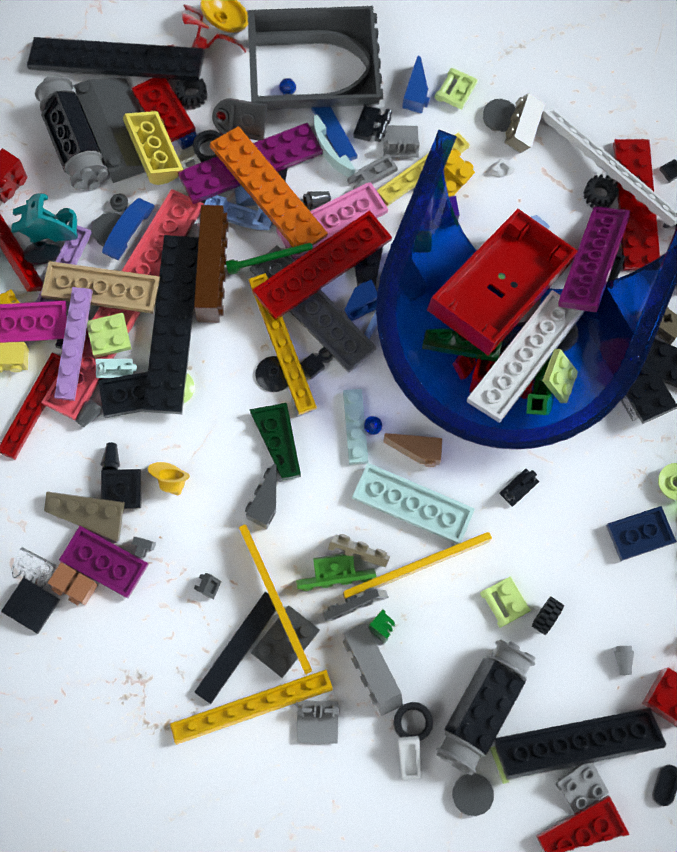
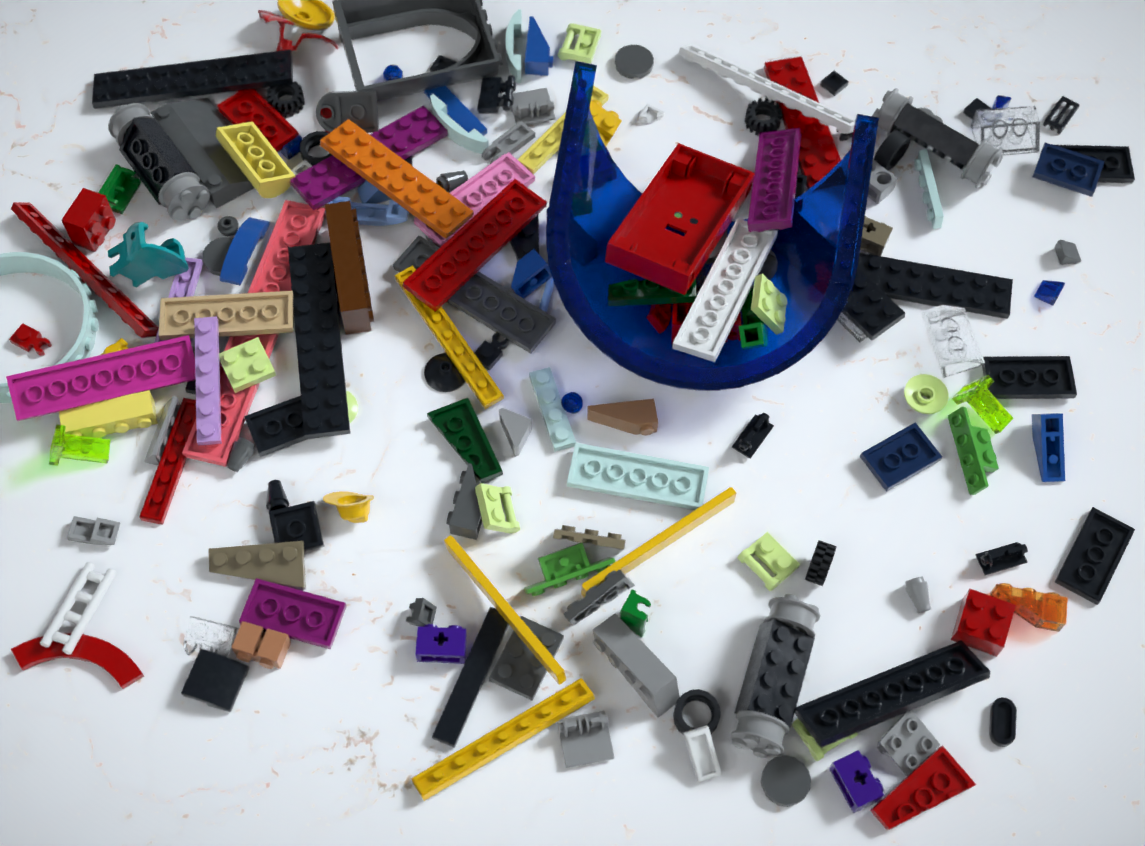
camera: 10 degrees left, 10 degrees down
black dish [23,240,61,265] -> none
light aqua hinge [95,359,137,378] -> none
dark grey tile [132,536,156,558] -> none
green piece [226,243,313,275] -> none
brick [504,93,545,153] -> none
none -> green hinge [98,164,141,214]
none -> light grey slope [144,396,180,465]
none -> dark purple brick [415,624,467,664]
none -> black tile [430,55,456,72]
none -> yellowish green plate [475,483,521,533]
none -> light grey slope [499,408,532,457]
none -> light aqua slope [506,9,522,83]
none -> dark purple brick [829,750,884,814]

